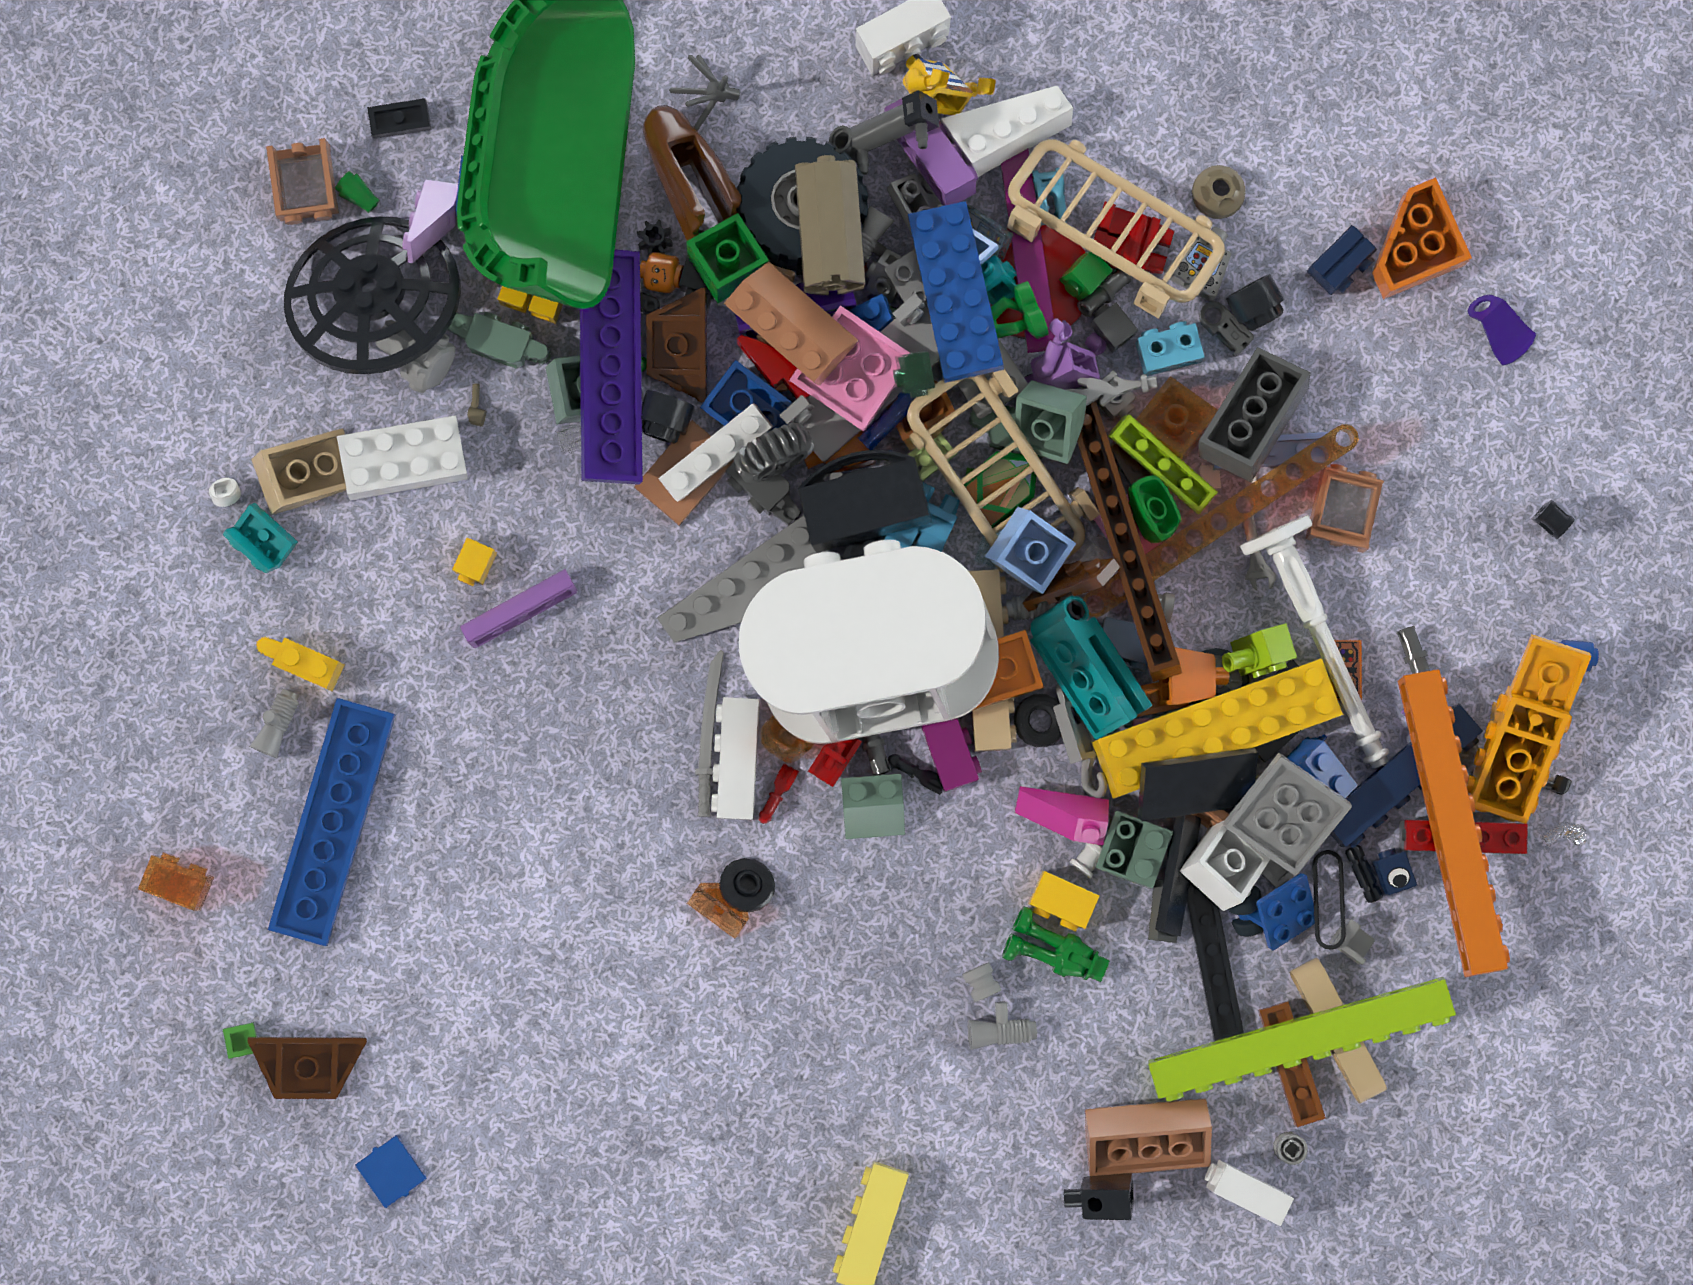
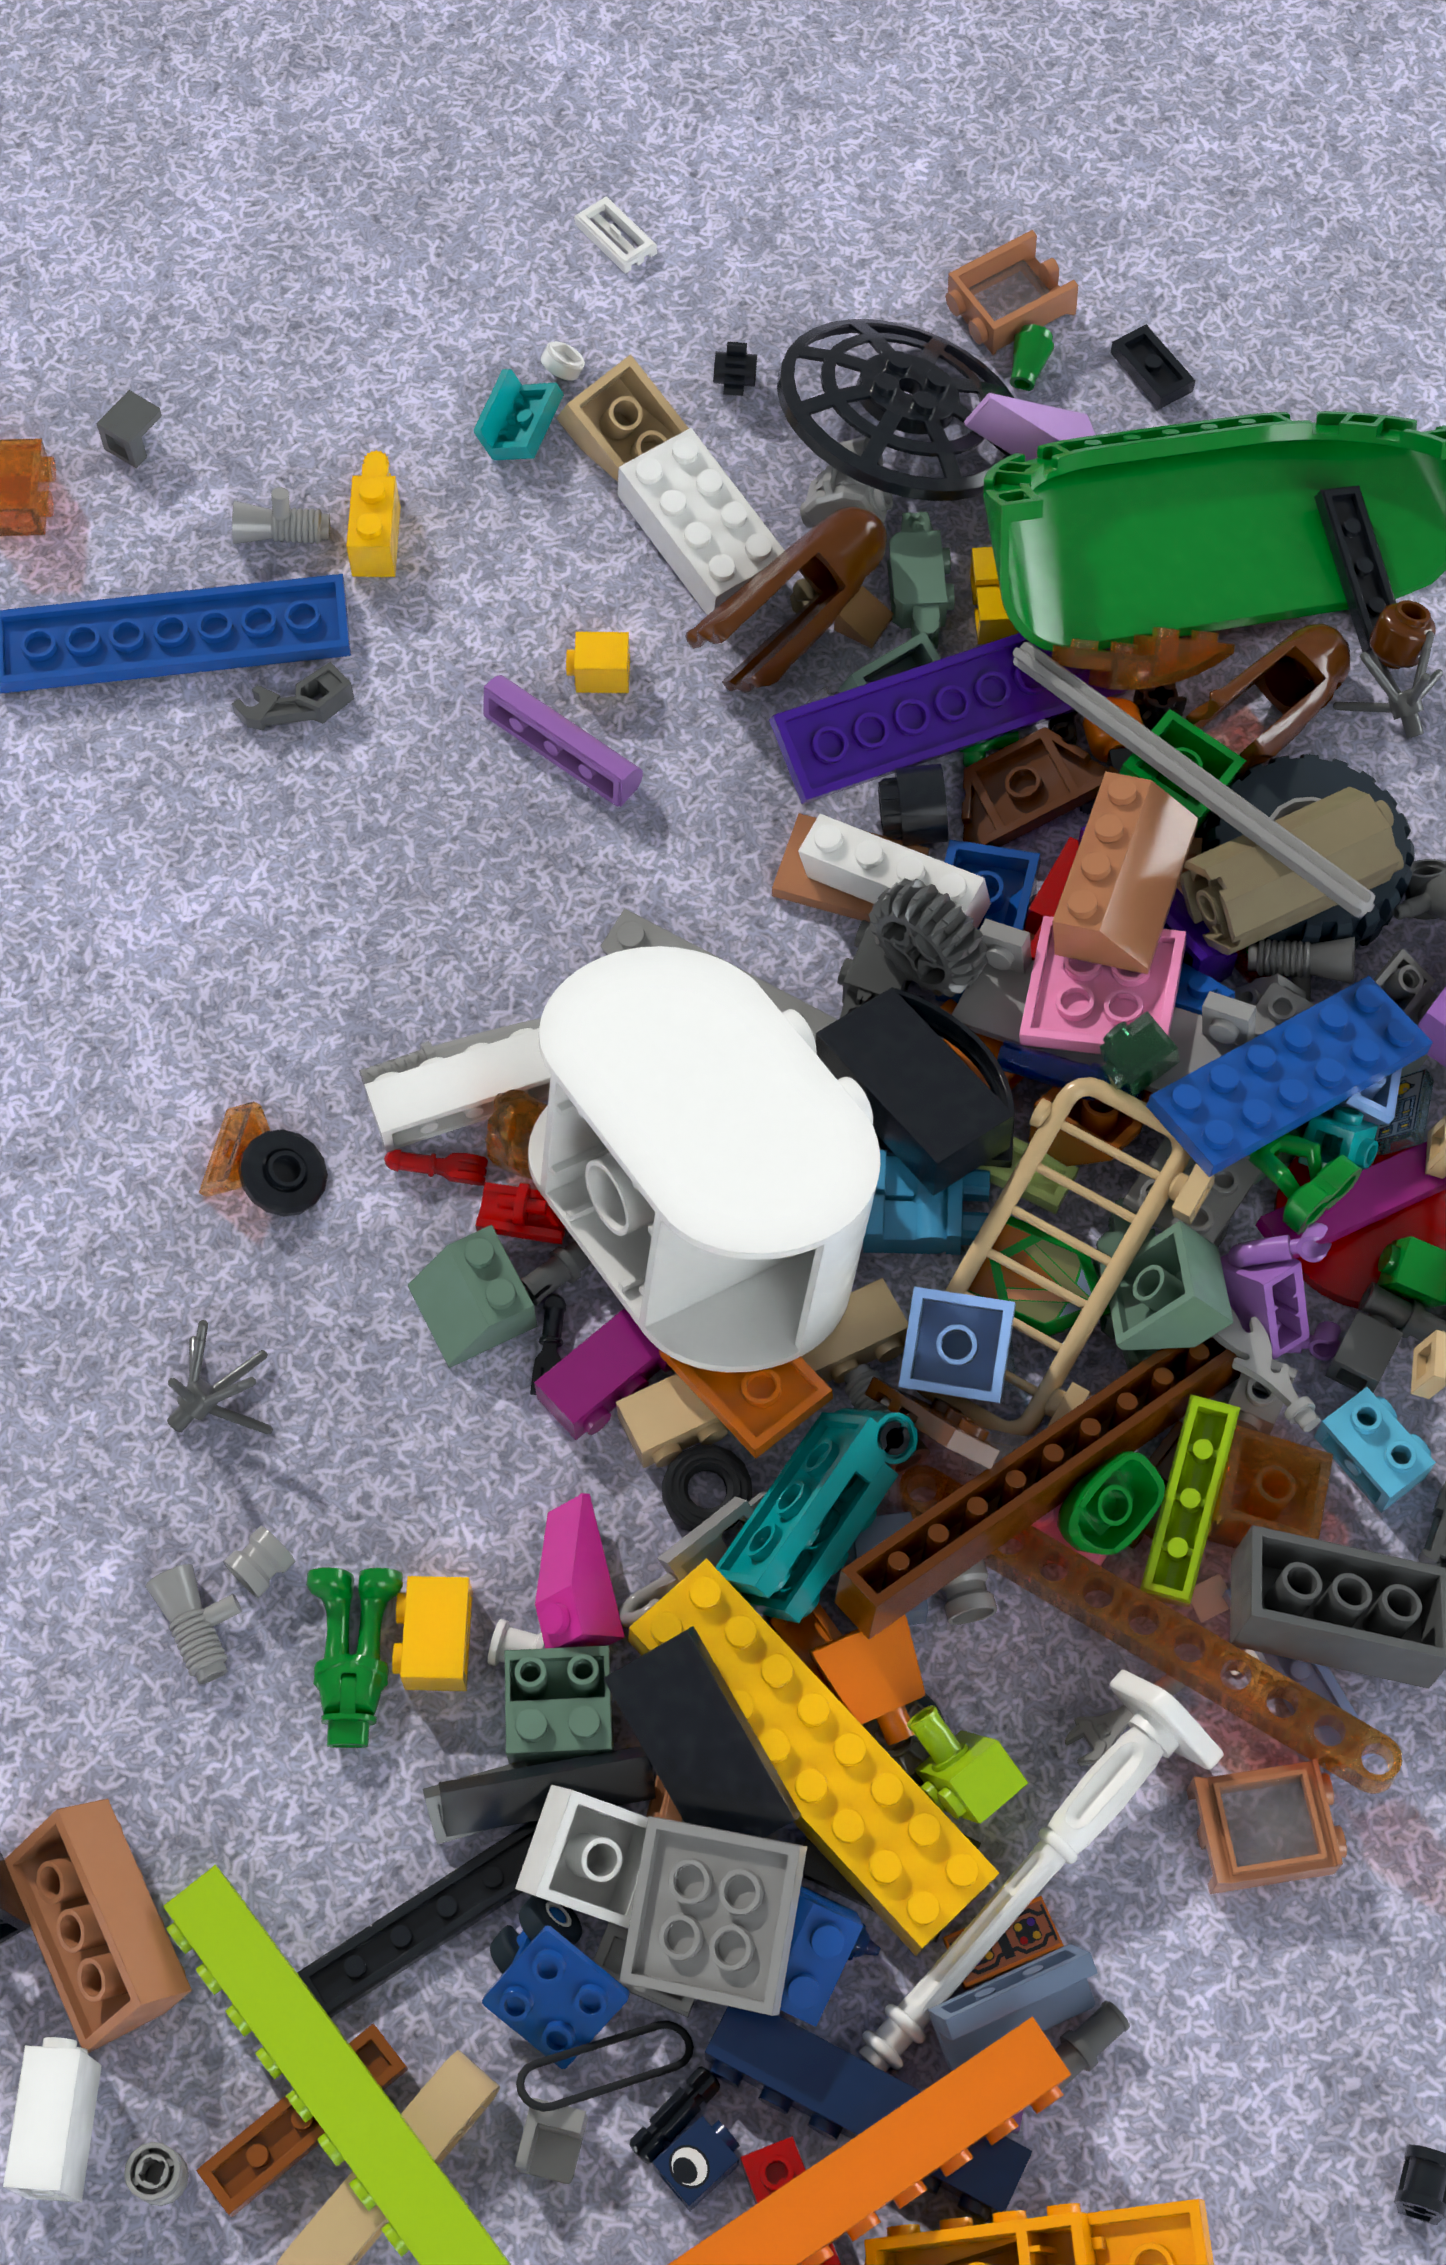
camera: 70 degrees right, 20 degrees down
none -> dark grey panel [96,390,162,469]
none -> dark grey plant [167,1320,273,1434]
none -> dark grey piece [232,662,354,731]
none -> white tile [574,196,657,274]
none -> reddish brown piece [685,507,887,693]
none -> black gear [713,342,758,396]
none -> medium nougat slope [834,586,894,649]
none -> sand blue panel [928,1944,1098,2070]
none -> light grey axle [1012,642,1375,918]
none -> clear orange slope [1052,627,1235,690]
none -> black tile [1314,485,1396,654]
none -> reddish brown head [1370,600,1436,669]

